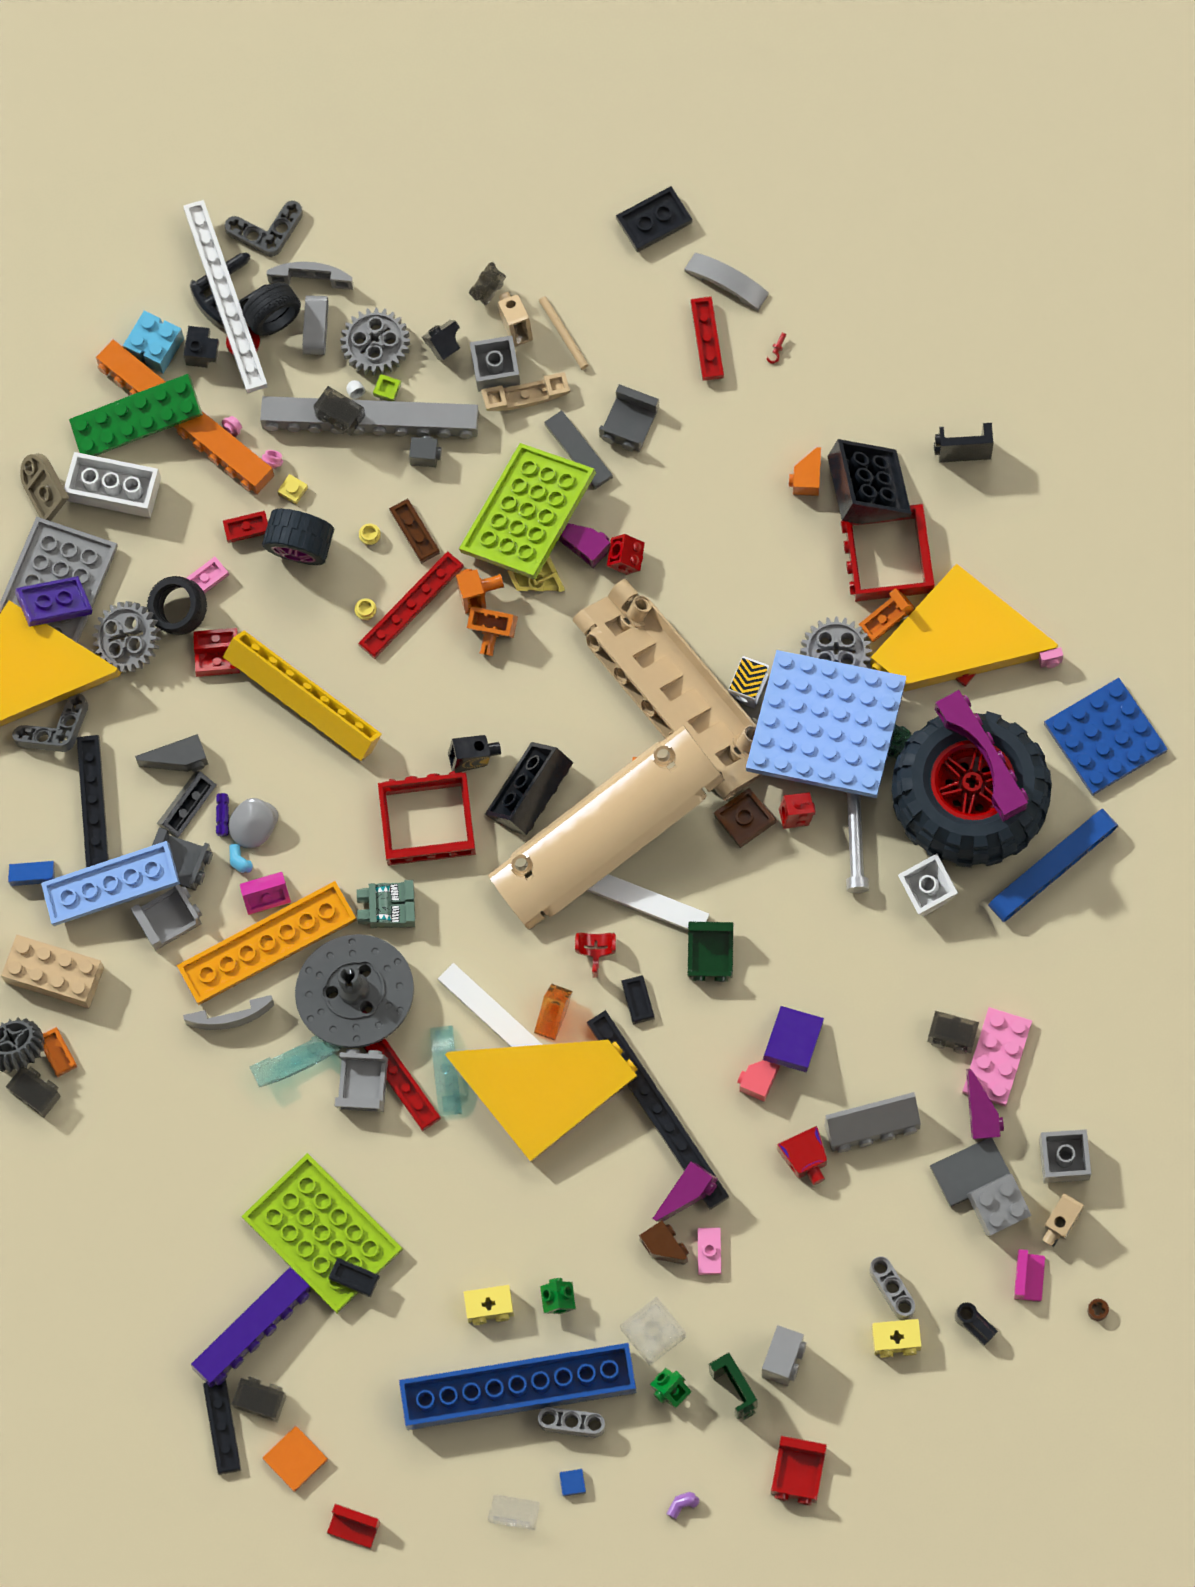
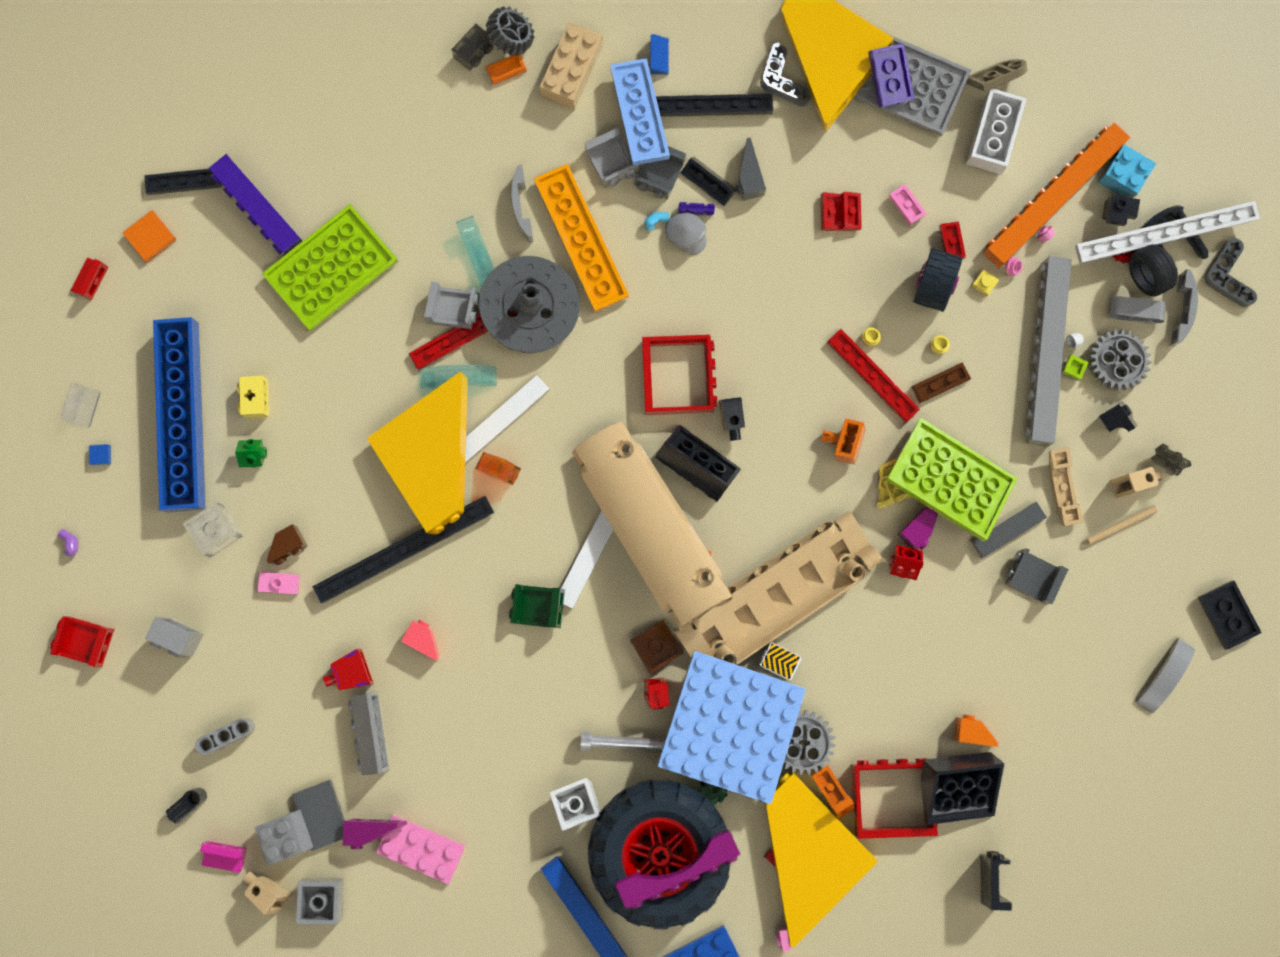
camera: 85 degrees right, 10 degrees up
green plate [69,374,203,456] -> none
light grey gear [92,601,161,673] -> none
black tyre [147,576,207,635] -> none
yellow brick [223,630,382,761] -> none
clear smoke brick [232,1377,287,1422] -> none
dark pink panel [240,872,291,915] -> none
clear smoke brick [313,386,365,436] -> none
black tile [328,1258,380,1298] -> none
sand green hips [357,880,415,928] -> none
dark grey brick [409,436,442,467] -> none
orange brick [456,569,504,614] -> none
light grey brick [470,336,520,392] -> none
light grey beam [538,1407,605,1438] -> none
red helmet [575,933,616,978] -> none
black tile [621,975,655,1025] -> none
green brick [650,1368,692,1408] -> none
magenta slope [652,1162,718,1222] -> none
red plate [690,296,724,381] -> none
dark green panel [709,1352,758,1420] -> none
dark purple tile [763,1006,824,1073] -> none
red hand [767,332,787,364] -> none
light yellow brick [872,1319,921,1358] -> none
clear smoke brick [927,1011,979,1054] -> none
reddish brown bush [1087,1299,1109,1321] -> none

